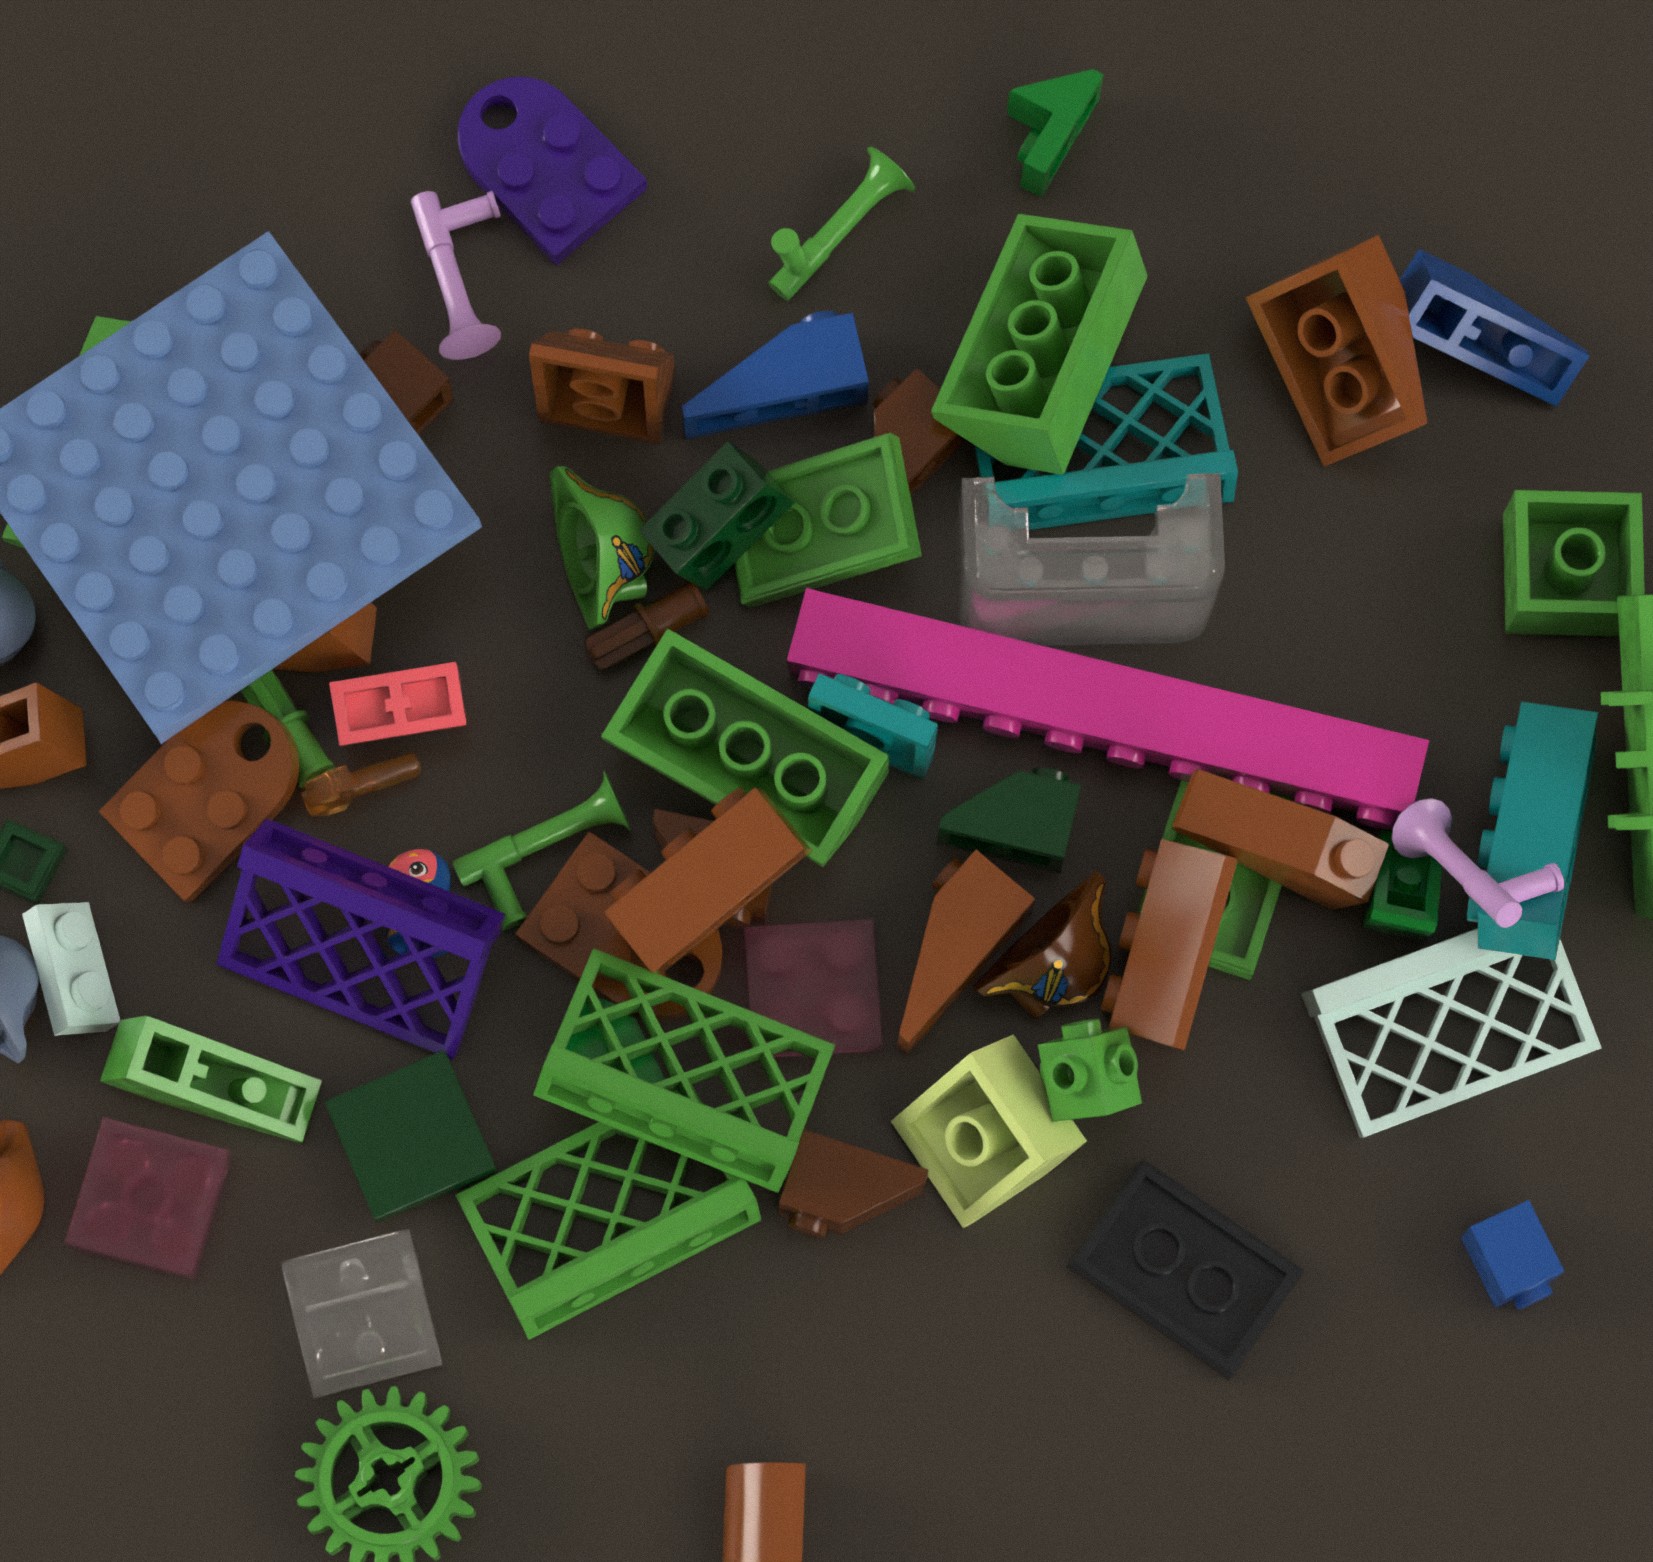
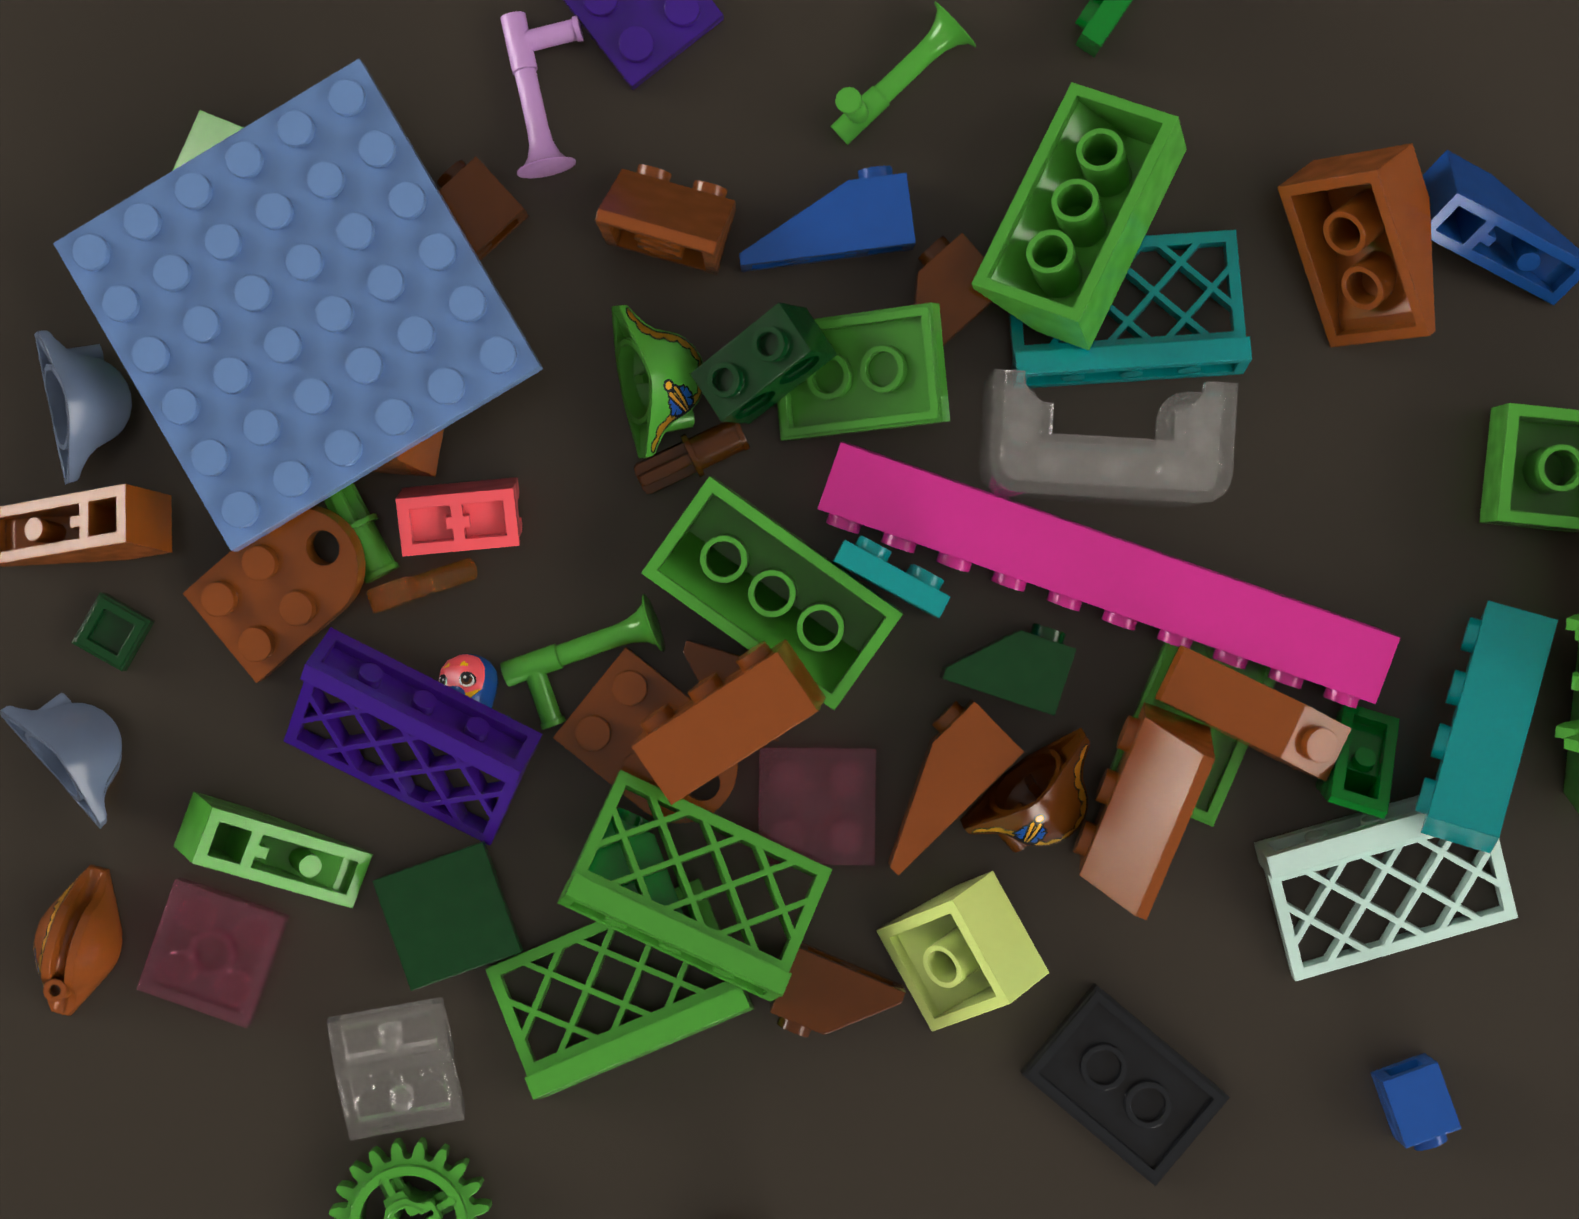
camera: 10 degrees right, 15 degrees up
light aqua plate [22,902,120,1036] -> none
bright green brick [1038,1019,1142,1122] -> none
lavender piece [1391,798,1564,928] -> none

